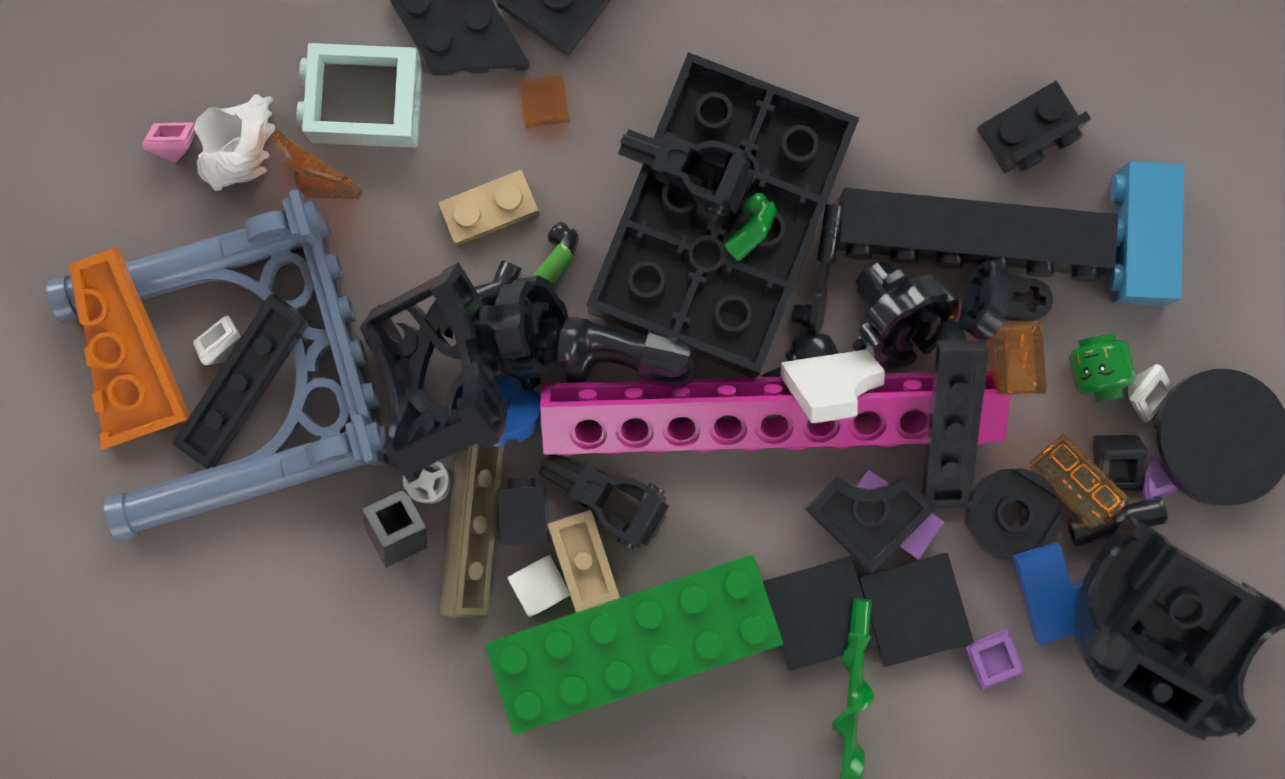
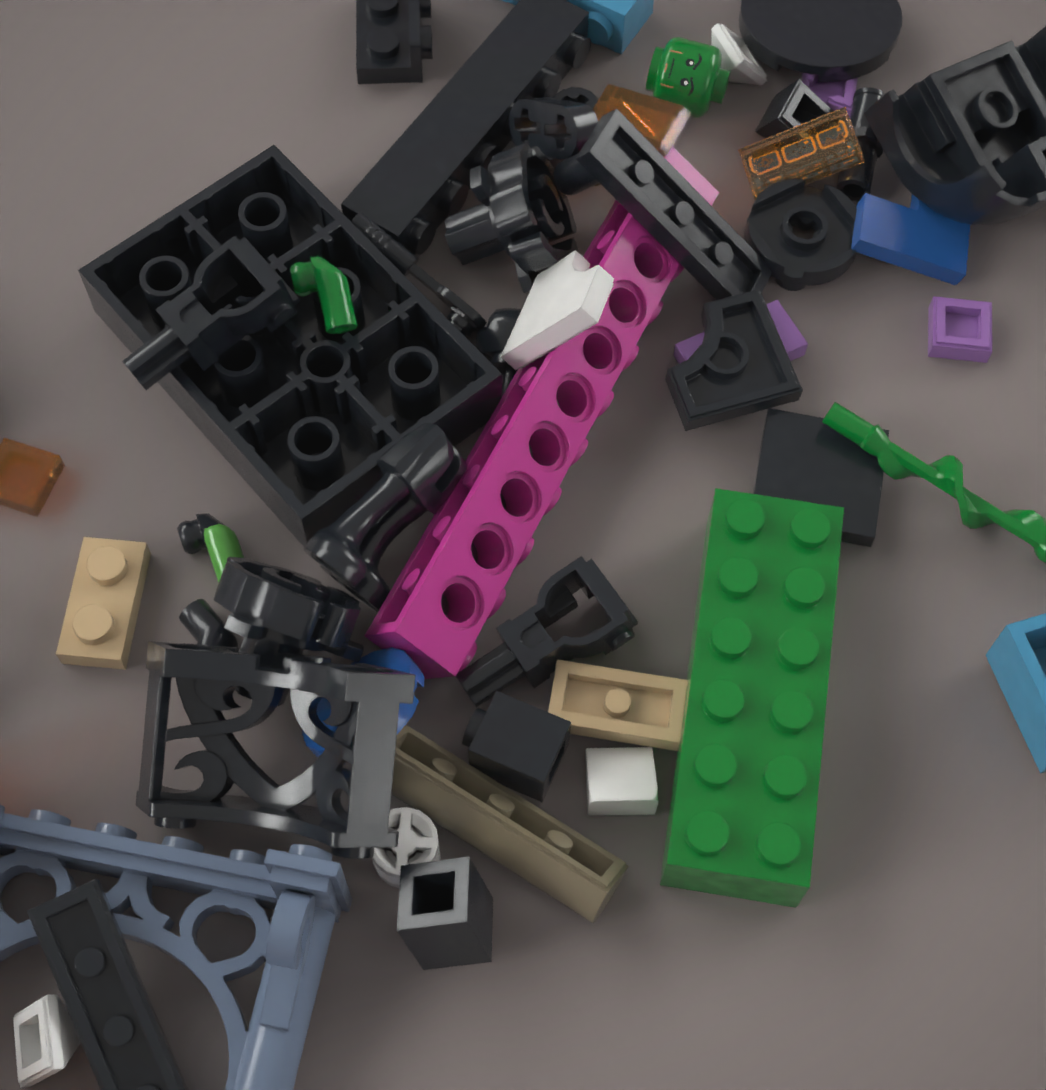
camera: 65 degrees left, 20 degrees down
black tile [858,553,974,667] -> none

